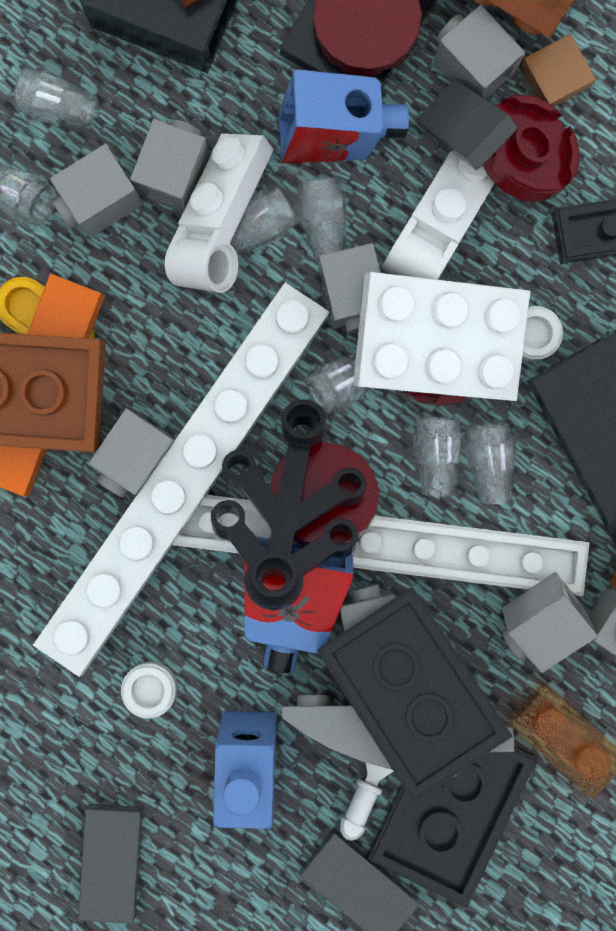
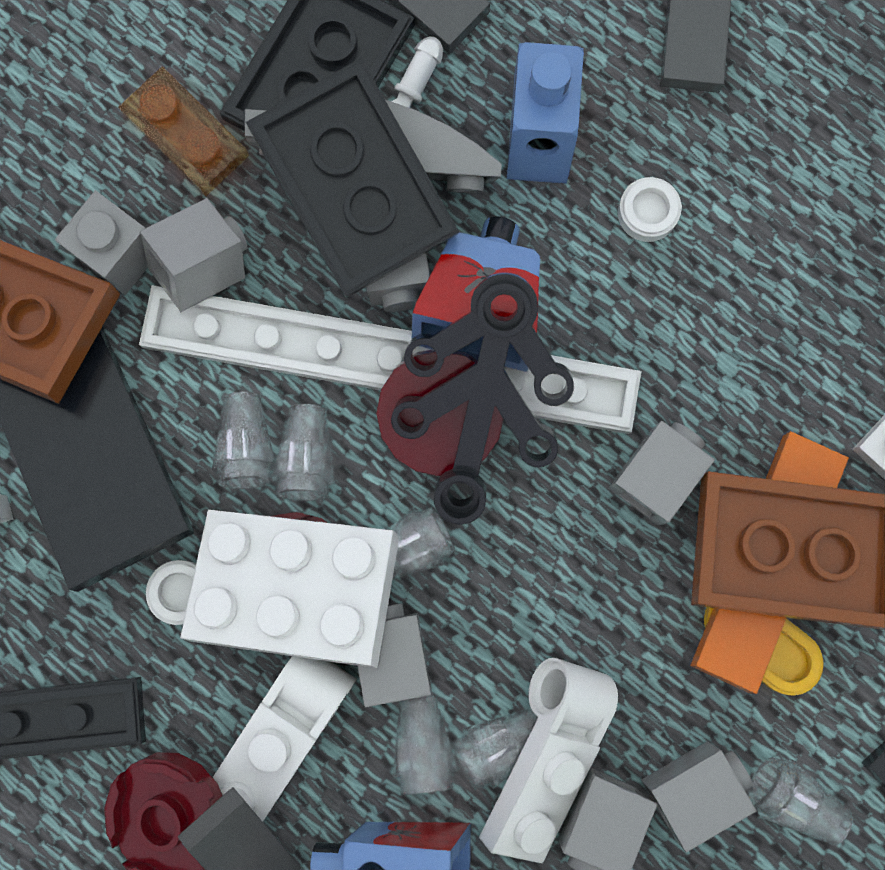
camera: 175 degrees left, 5 degrees down
white plate [33,282,330,677] -> none

